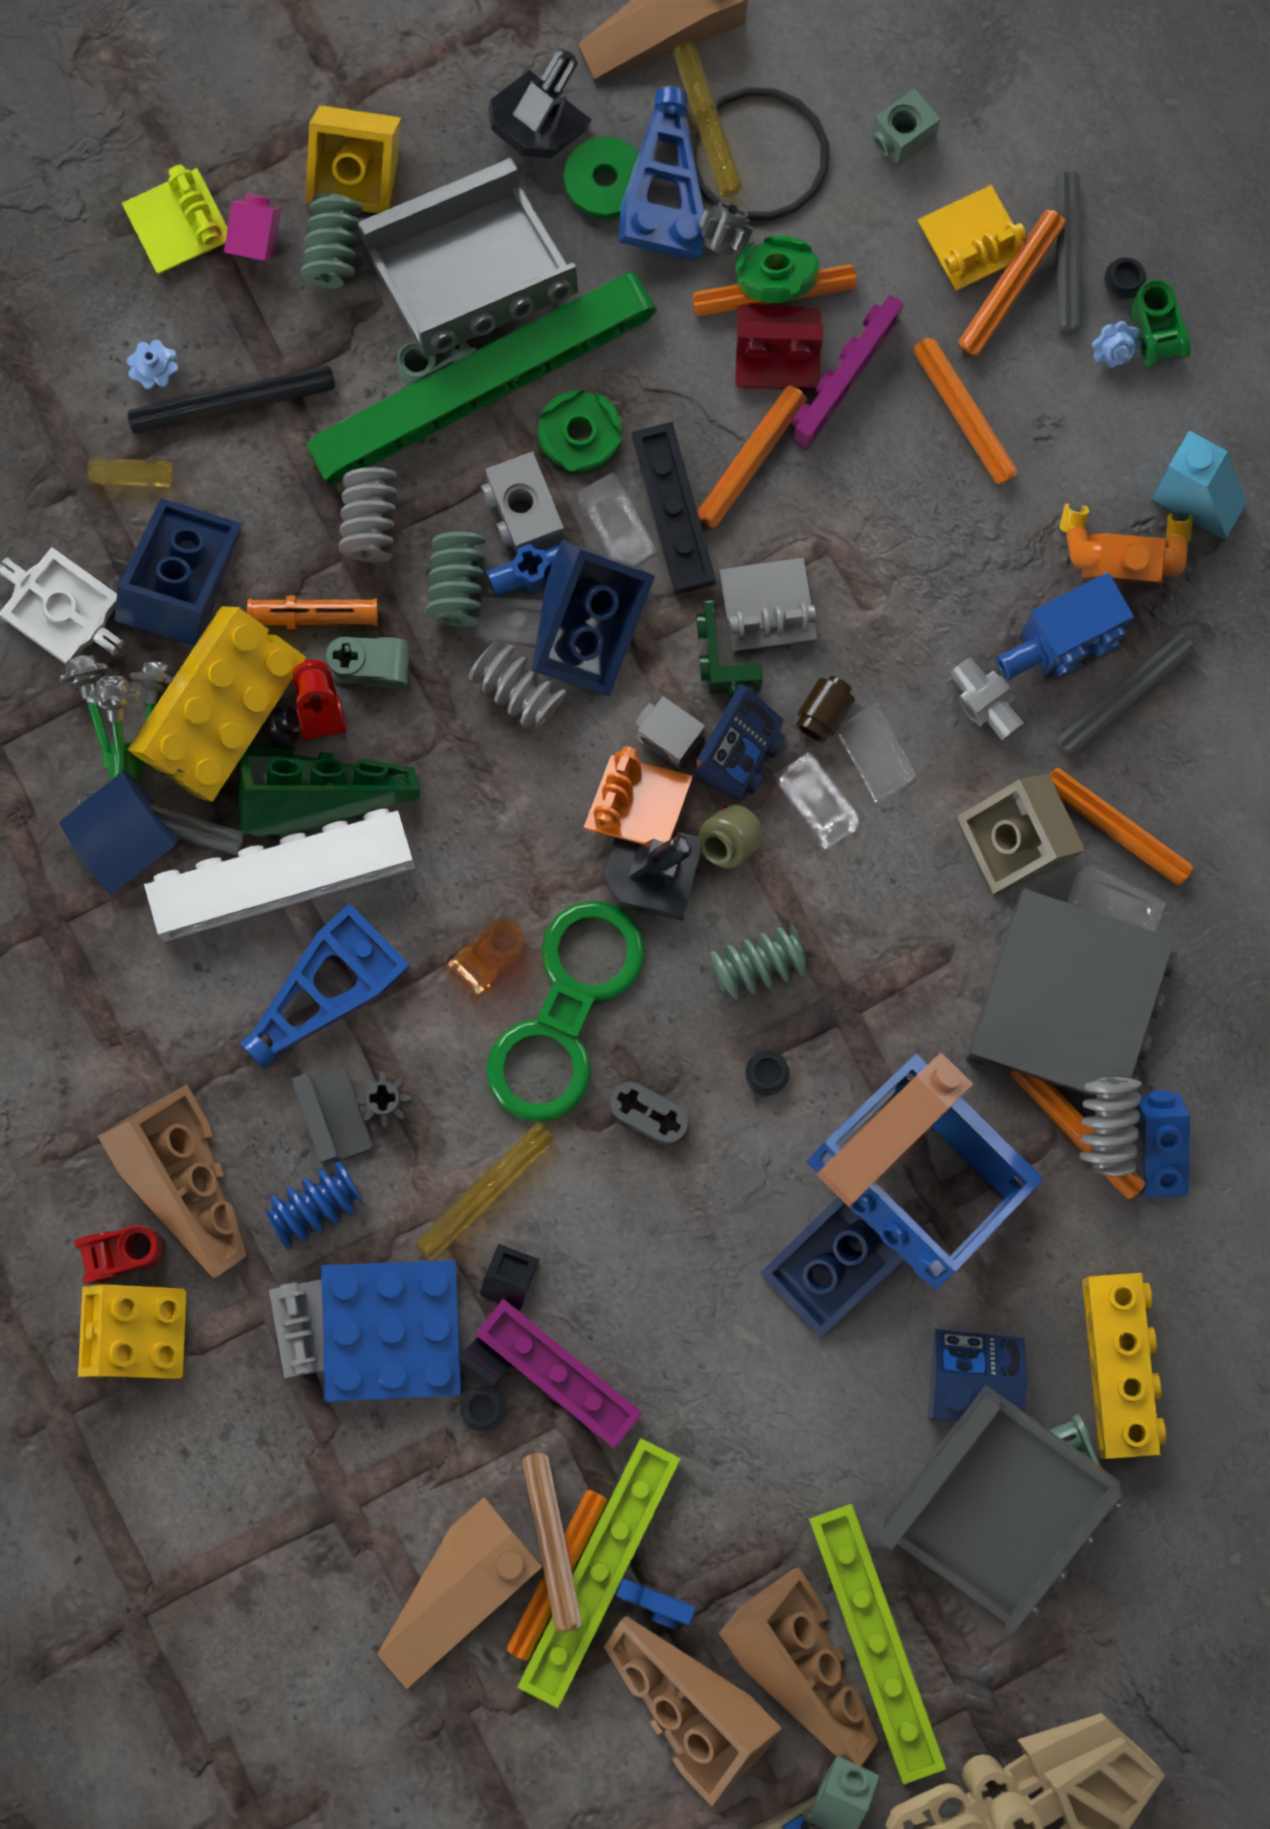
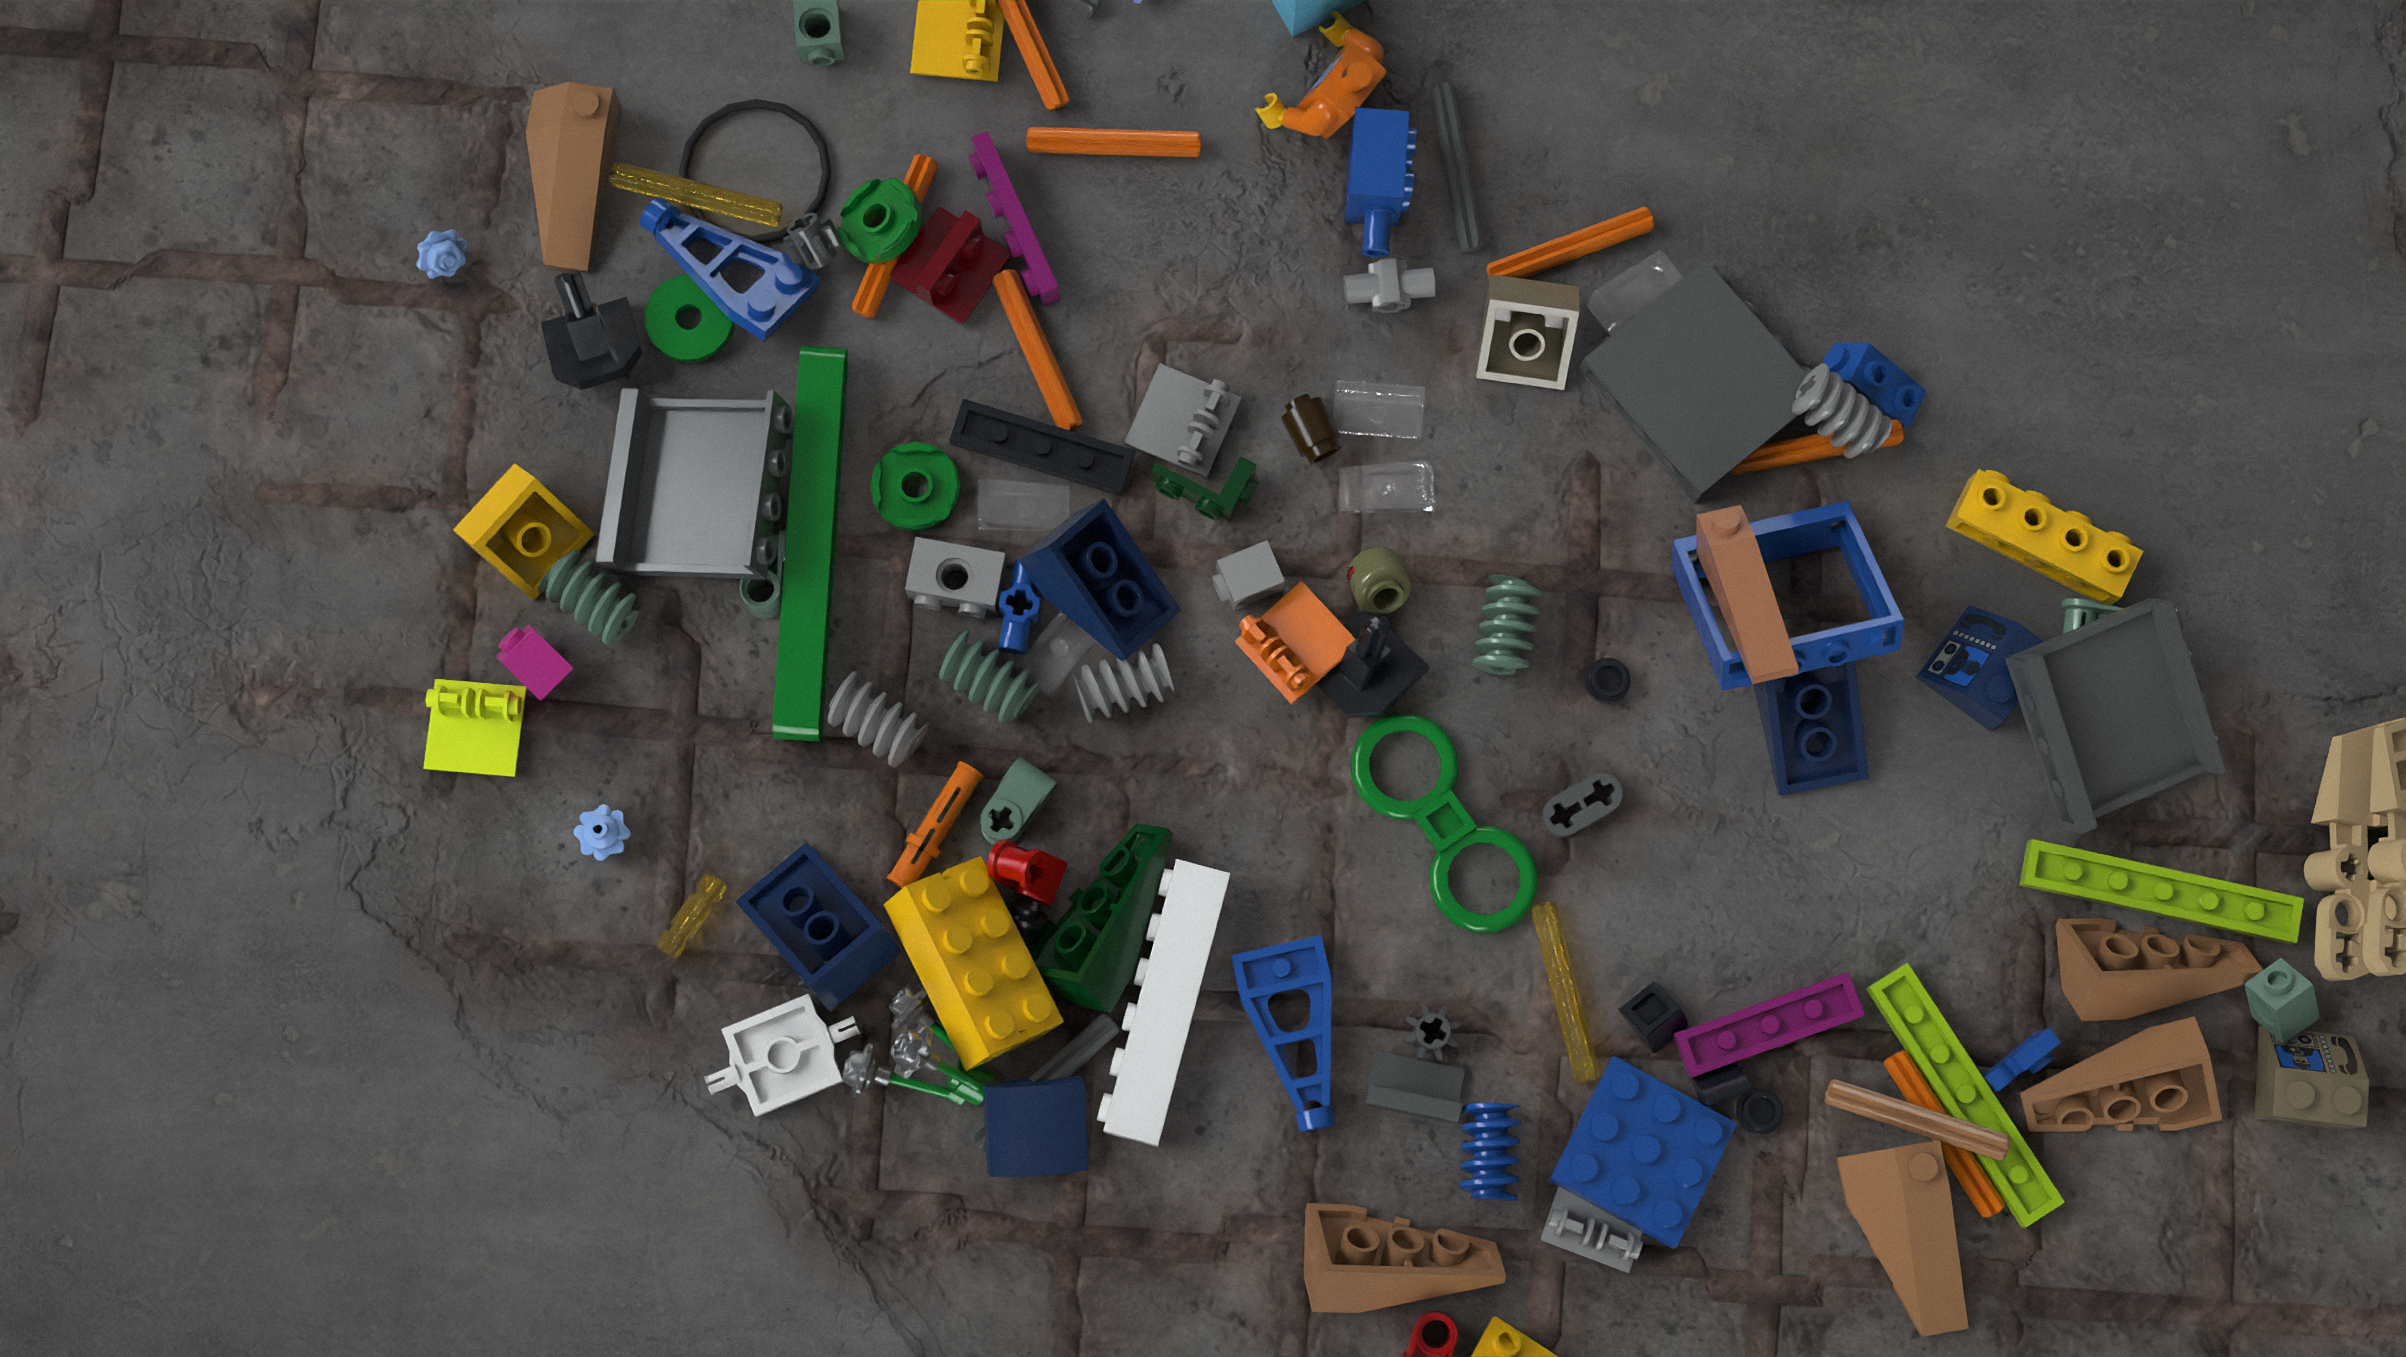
camera: 60 degrees left, 0 degrees up
black axle [127,365,335,434] -> none
clear orange piece [444,919,526,1001] -> none
dark blue slope [695,684,786,803] -> none

